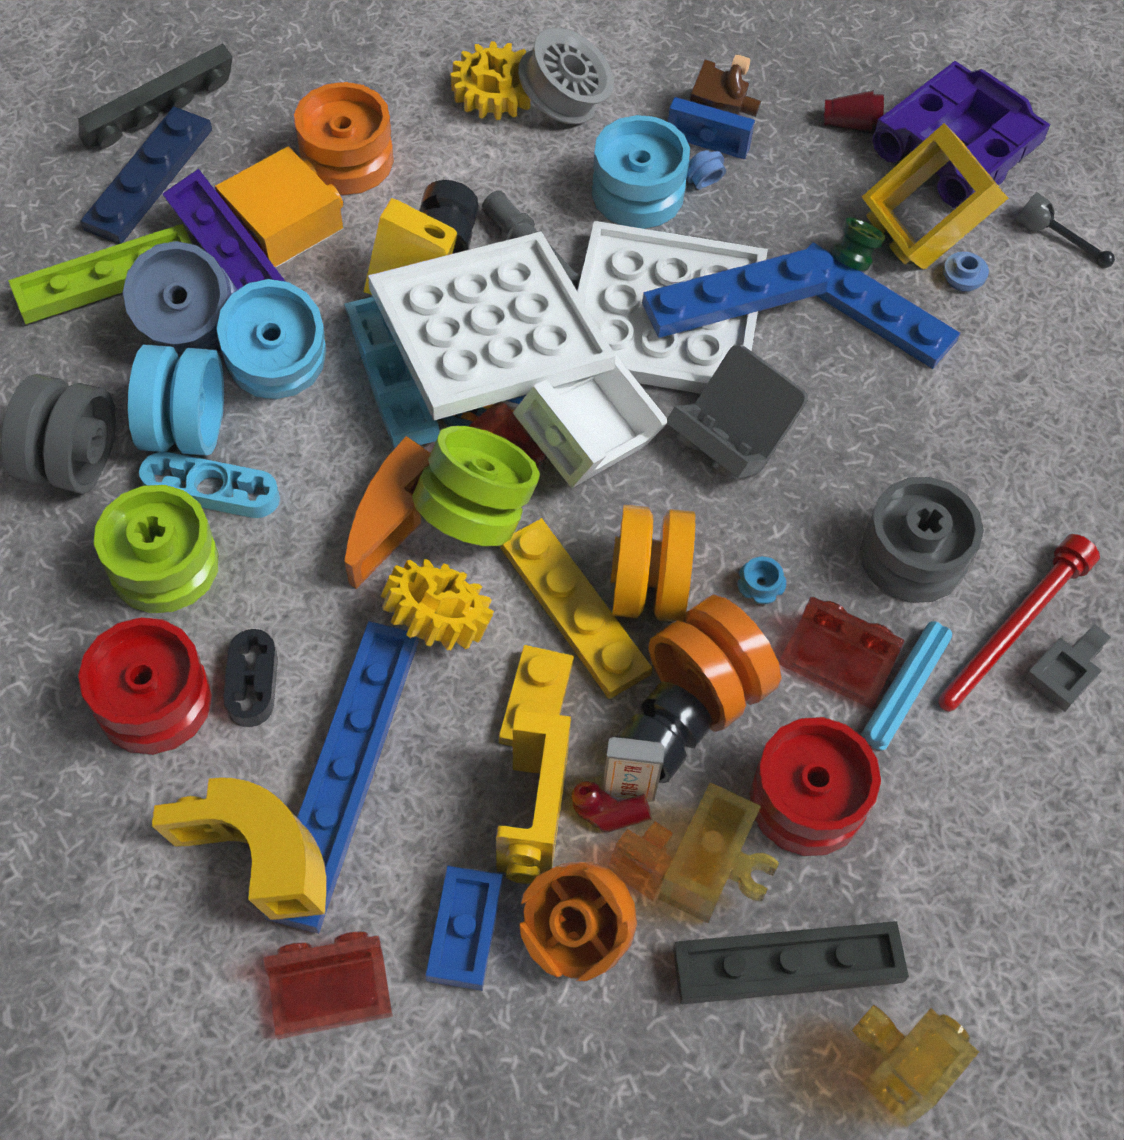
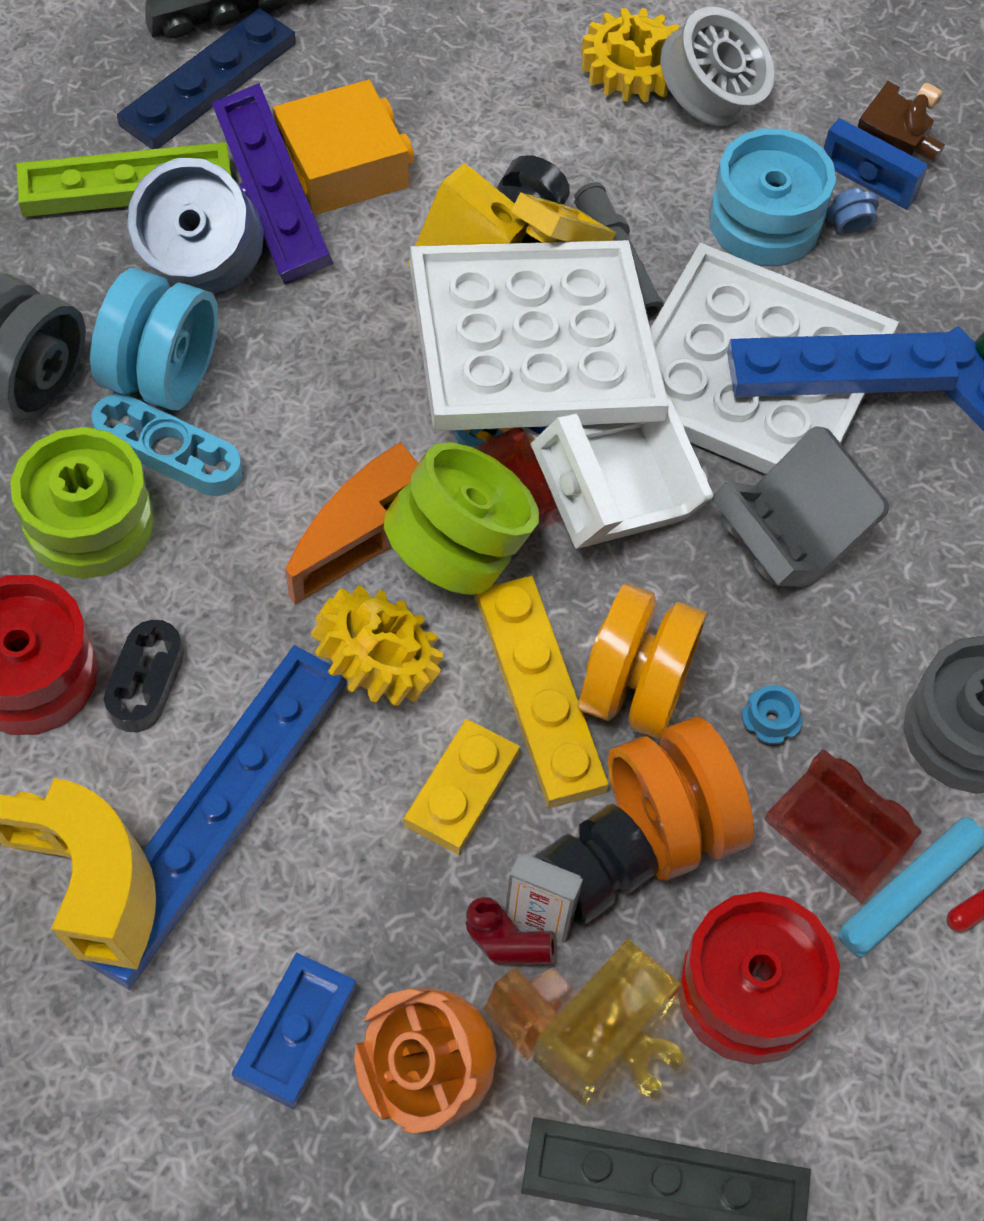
camera: 15 degrees right, 0 degrees up
medium azure wheel [217,279,326,399] -> none
clear red bracket [263,931,393,1039] -> none
orange wheel [294,82,394,195] -> none
medium azure slope [344,297,440,449] -> none
yellow panel [496,709,571,884] -> none
none -> yellow plate [511,192,616,243]

